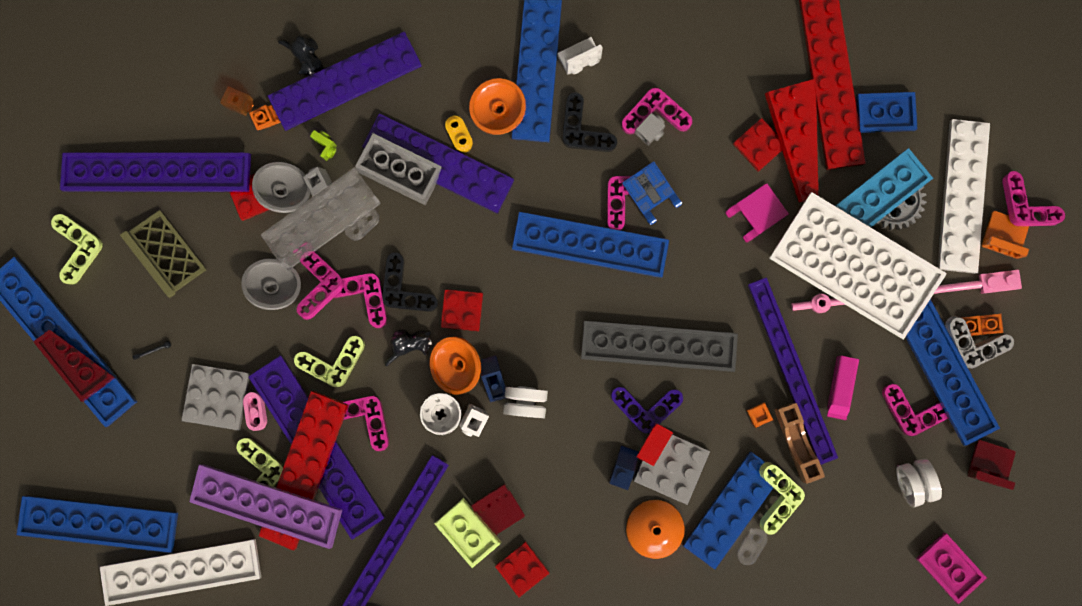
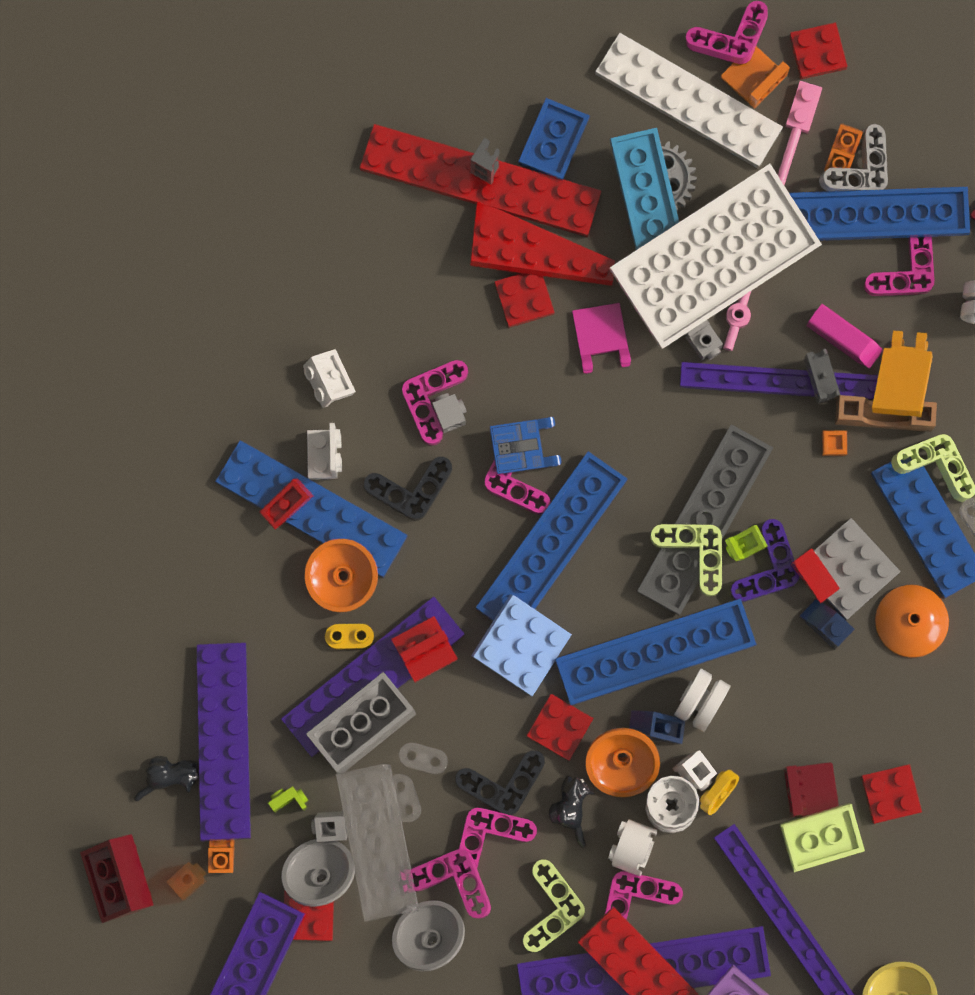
camera: 70 degrees left, 5 degrees down
none -> dark red slope [80,834,154,923]
none -> red slope [259,479,313,530]
none -> white bracket [303,349,356,408]
none -> red bracket [391,616,458,683]
none -> clear plate [399,743,448,775]
none -> dark grey hinge [471,138,499,185]
none -> light blue plate [471,594,572,696]
none -> blue plate [555,599,757,705]
none -> white brick [608,819,657,877]
none -> yellowish green beam [650,524,722,597]
none -> light grey brick [685,320,723,361]
none -> yellow plate [700,770,739,815]
none -> lime bracket [725,525,768,561]
none -> red plate [789,22,848,80]
none -> dark grey hinge [804,349,841,404]
none -> light orange tile [872,330,933,417]

